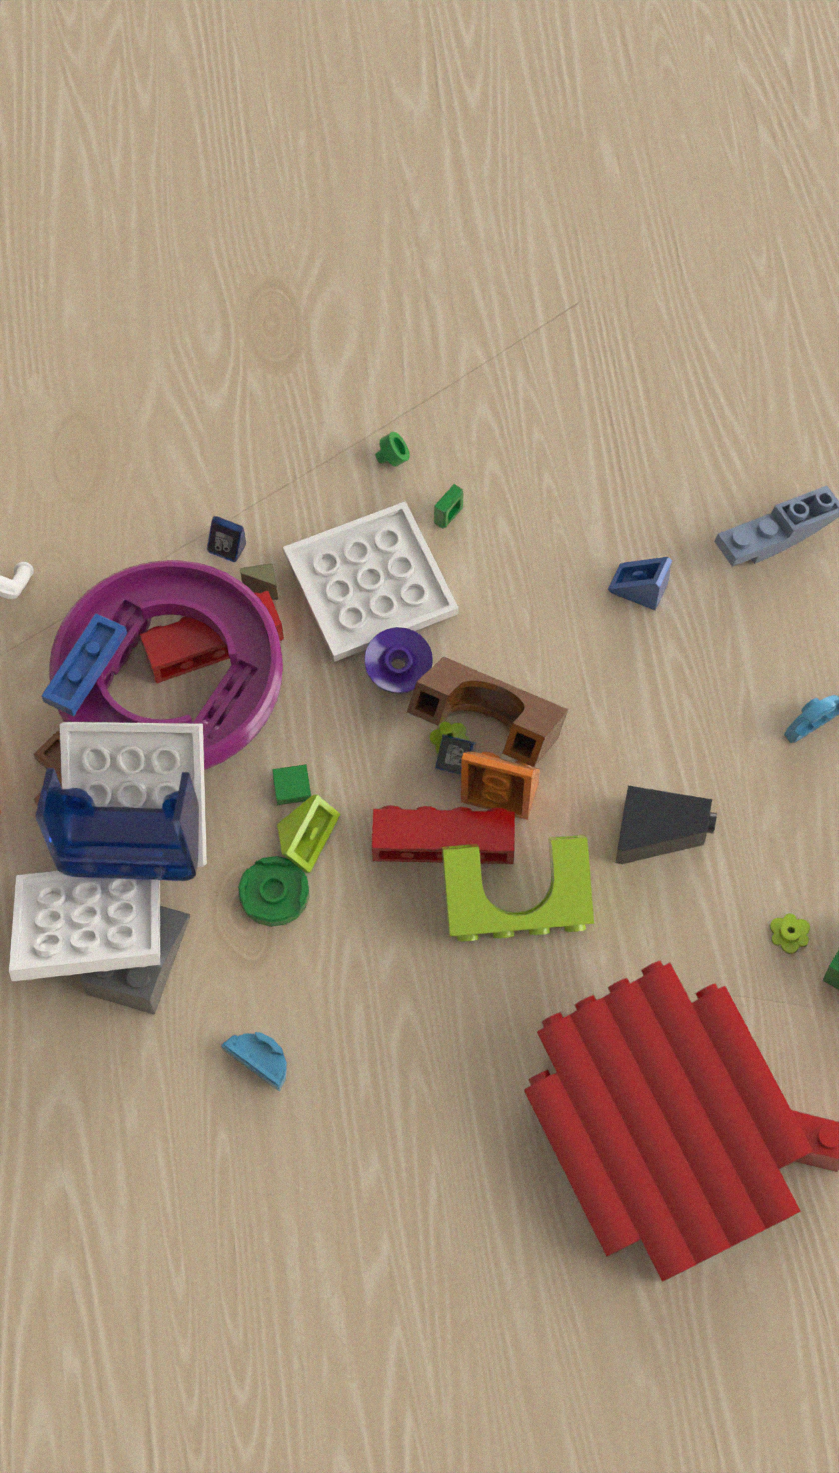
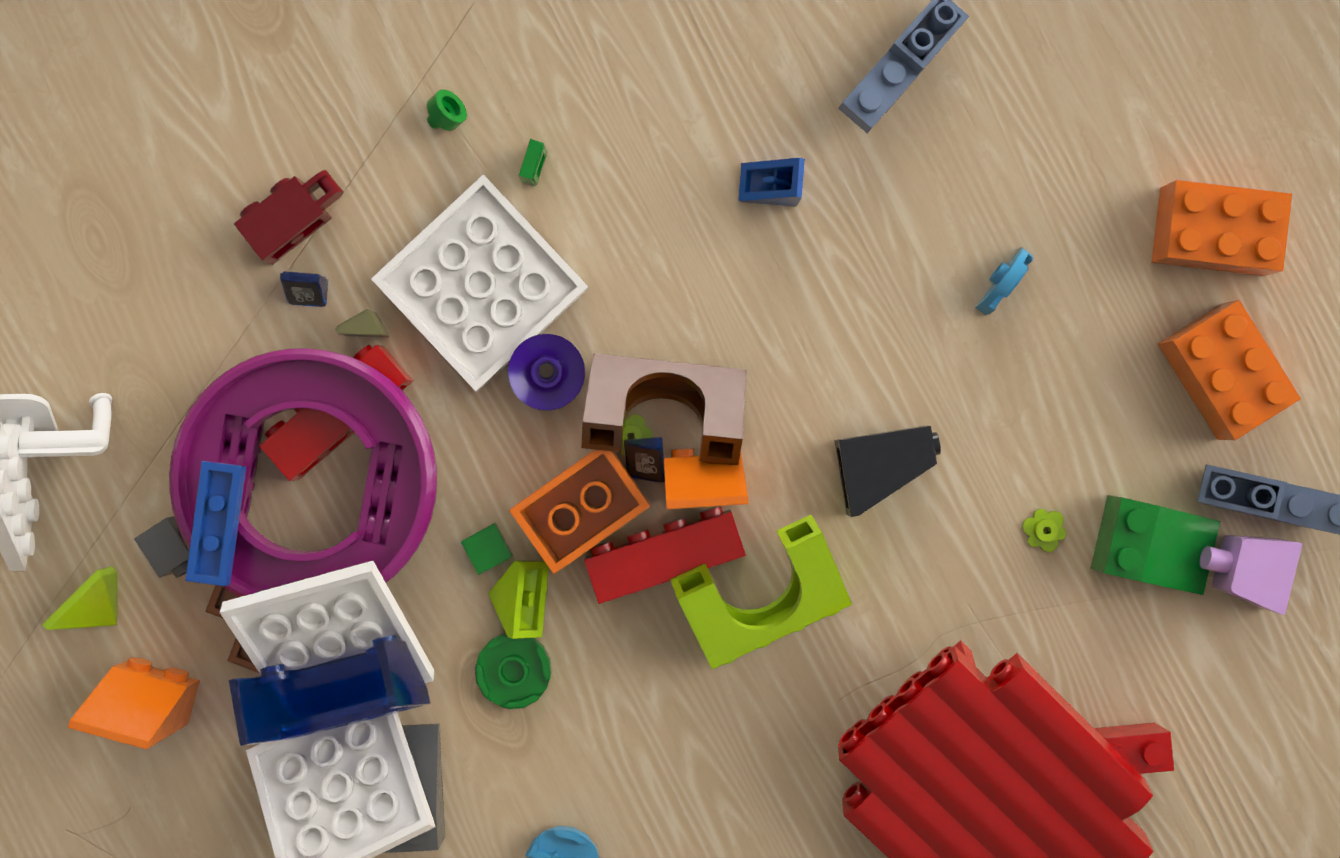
camera: 25 degrees left, 25 degrees up
none -> dark grey brick [134,516,189,578]
none -> dark red brick [234,170,344,265]
none -> orange brick [509,450,651,574]

